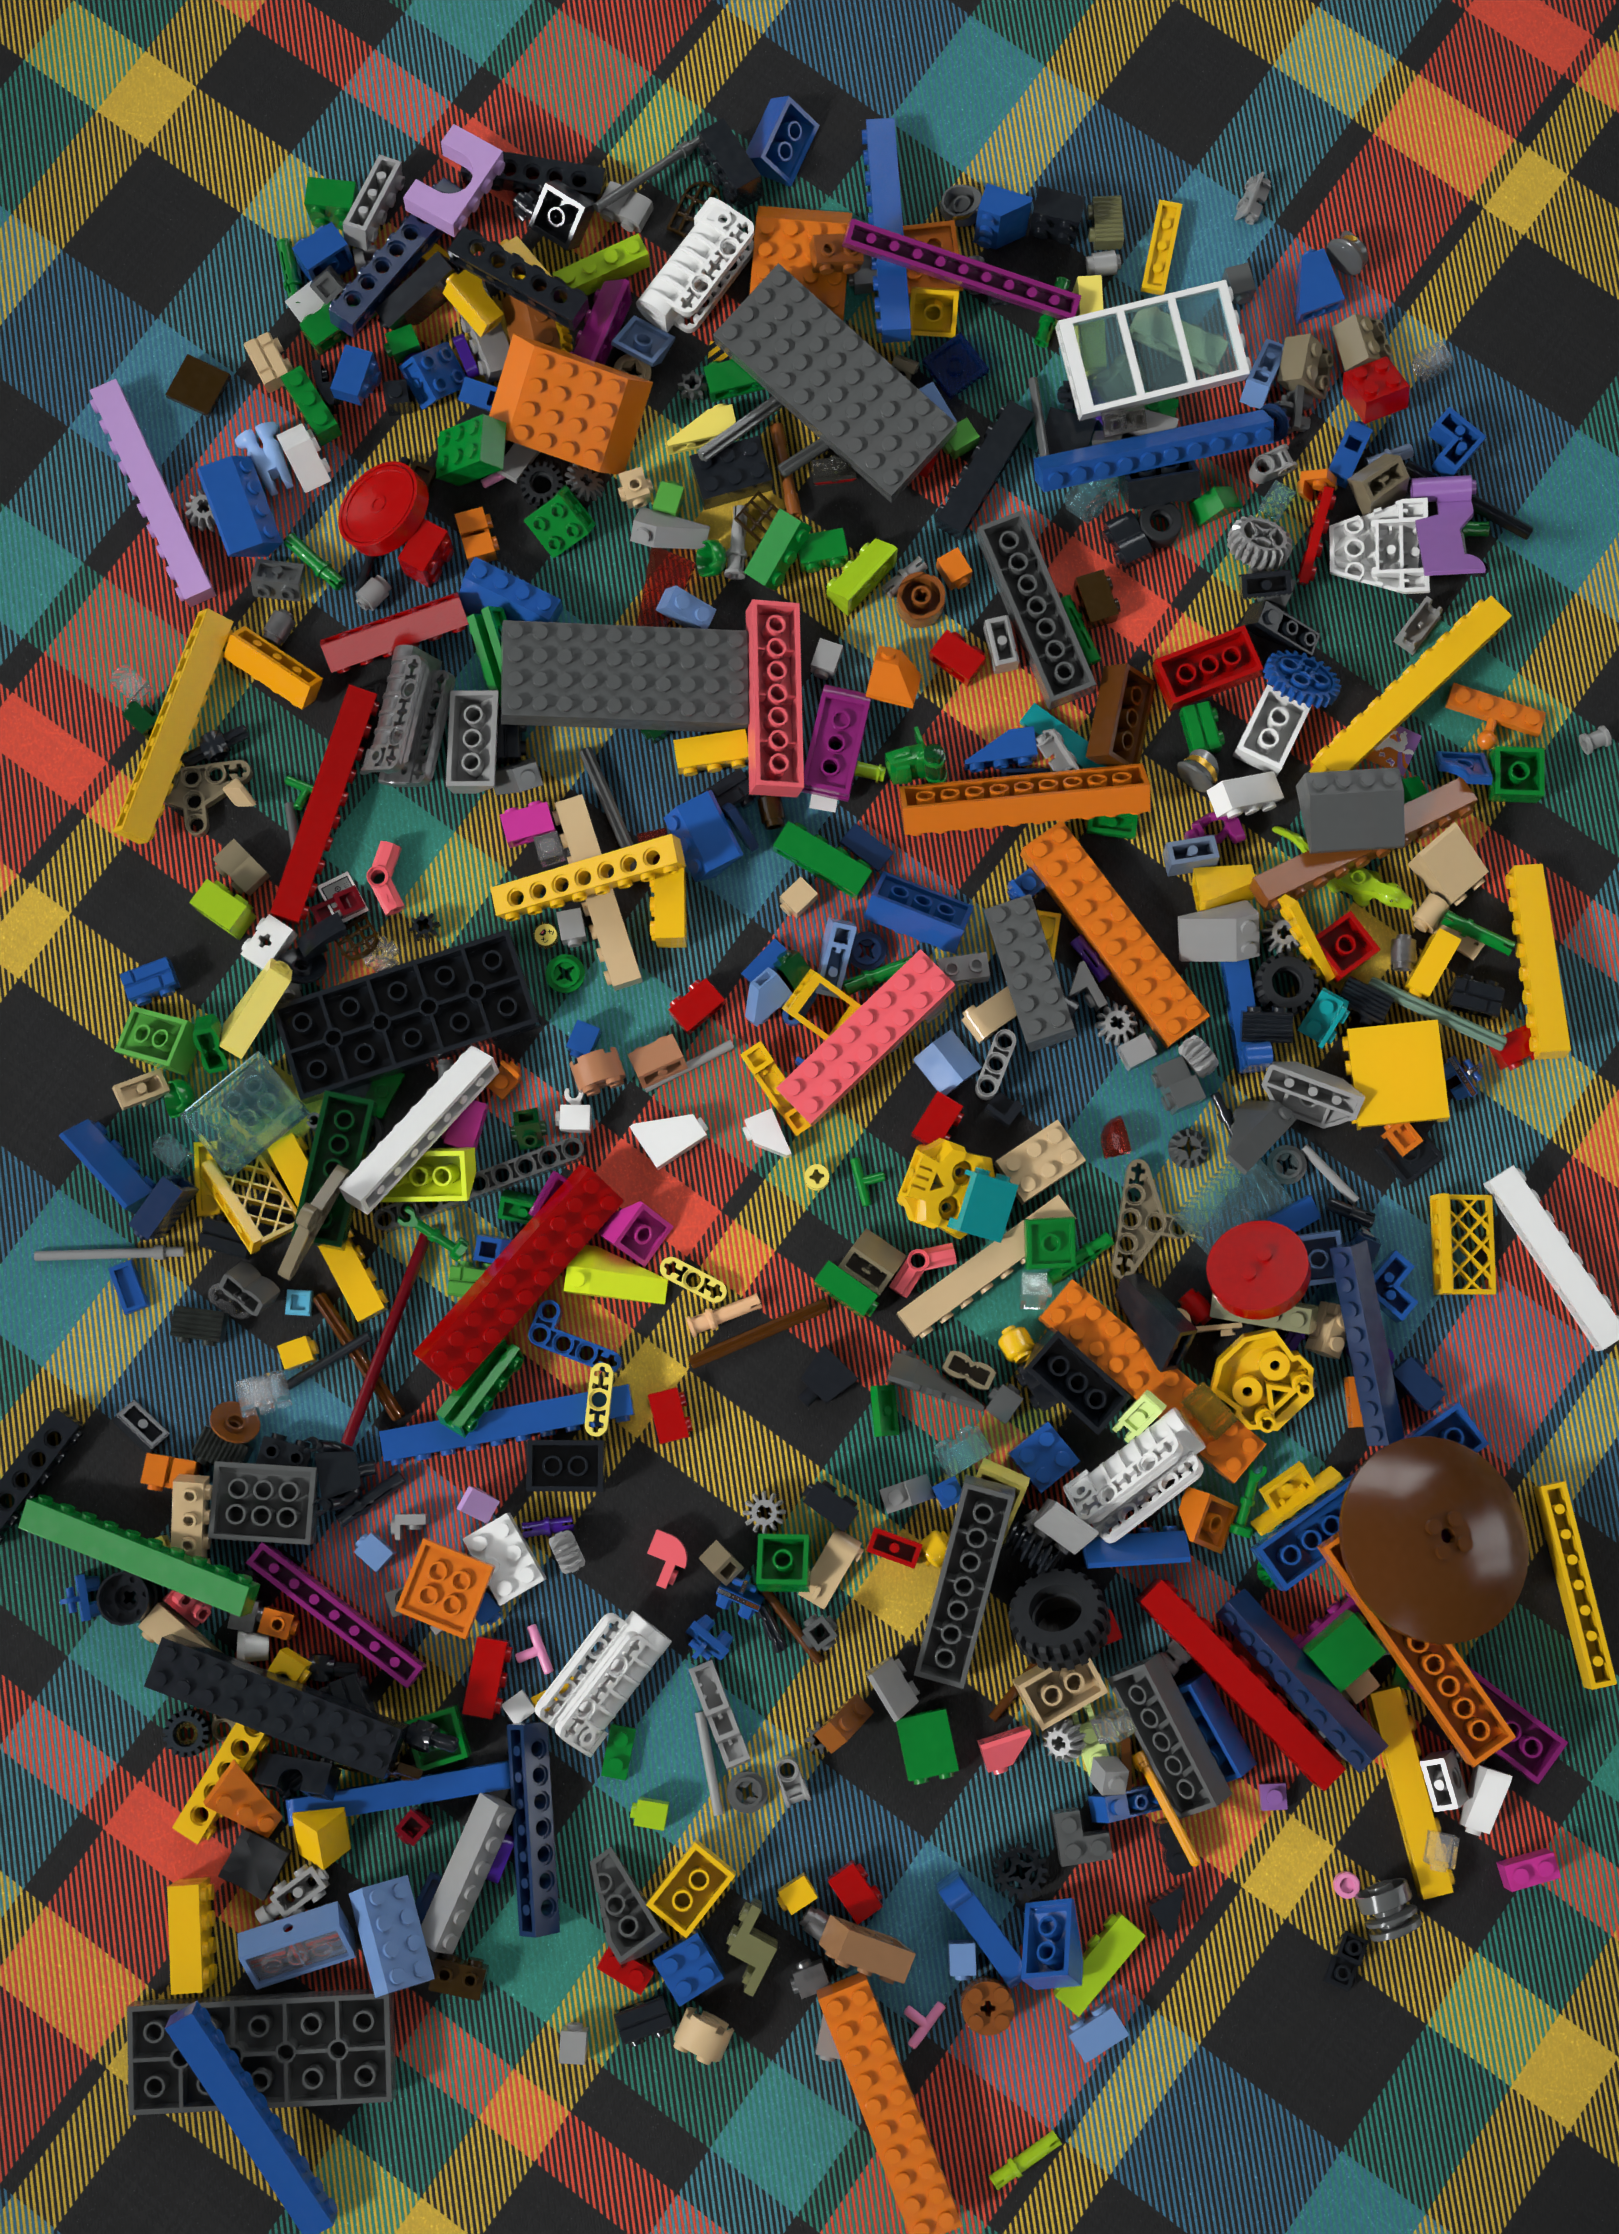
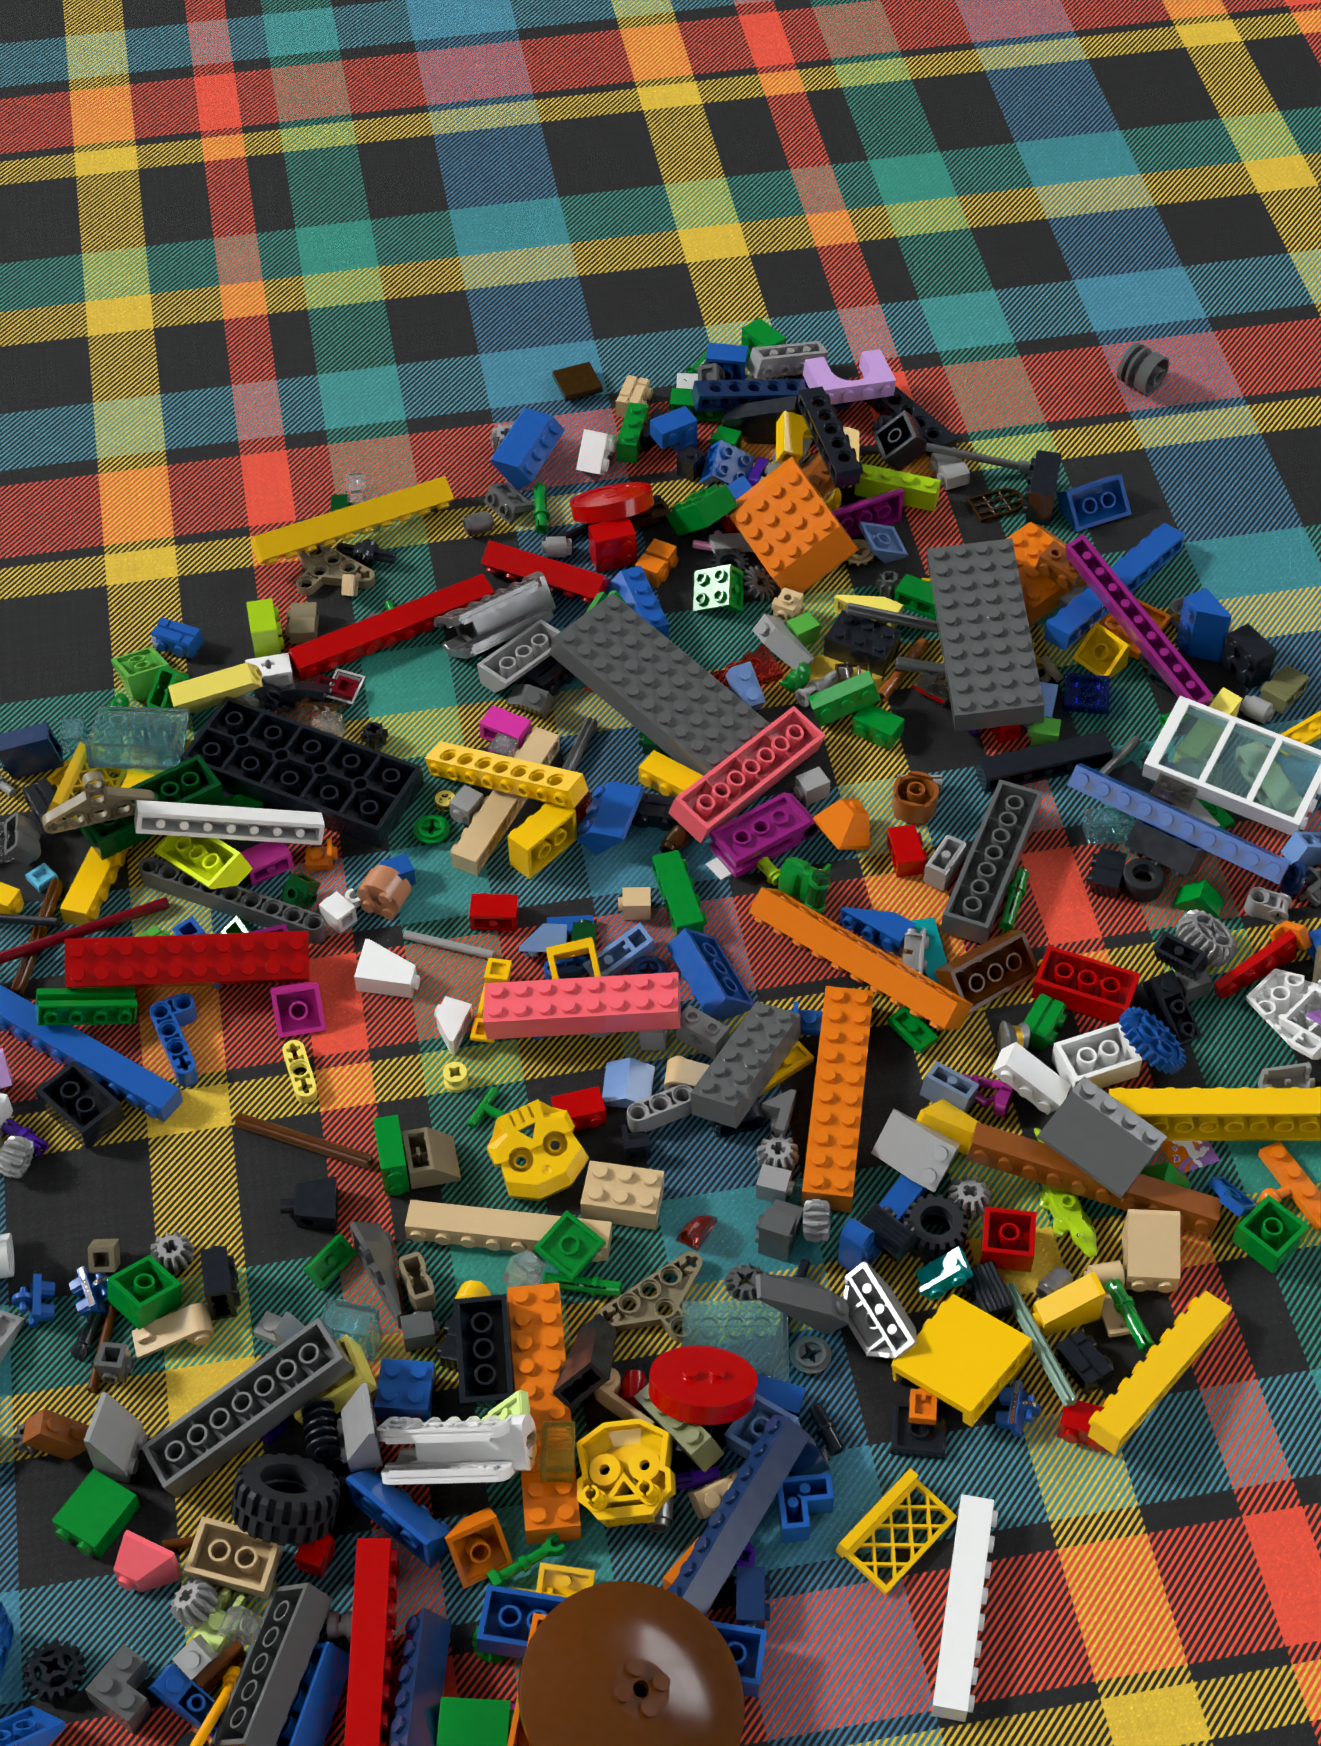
camera: 45 degrees right, 30 degrees down
blue slope [59,1119,156,1214] -> none
lavender brick [89,379,217,607] -> none
tan slope [112,1068,170,1111] -> none
light orange brick [223,626,323,709] -> none
light blue piece [235,422,294,496] -> none
coral piece [366,841,405,916] -> none
green piece [397,1206,469,1262] -> none
neon yellow wedge [564,1245,668,1305] -> none
light yellow beam [585,1363,614,1437] -> none
nougat brick [627,1034,688,1089] -> none
white piece [636,197,754,333] -> none
coral brick [647,1529,688,1589] -> none
red brick [648,1387,693,1444] -> none
light nougat pin [685,1293,762,1338] -> none
dark blue tile [721,802,759,852] -> none
lime slope [826,538,898,616] -> none
dark blue tile [840,823,894,873] -> none
red brick [866,1527,923,1569] -> none
coral piece [889,1243,957,1299] -> none
orange brick [936,547,973,591] -> none
teal panel [947,1167,1019,1243] -> none
dark purple pin [1070,934,1112,983] -> none
dark brown brick [1074,569,1121,630] -> none
clear light blue brick [1258,480,1296,522] -> none
yellow plate [1278,894,1335,983] -> none
light grey bar [1300,1144,1359,1204] -> none

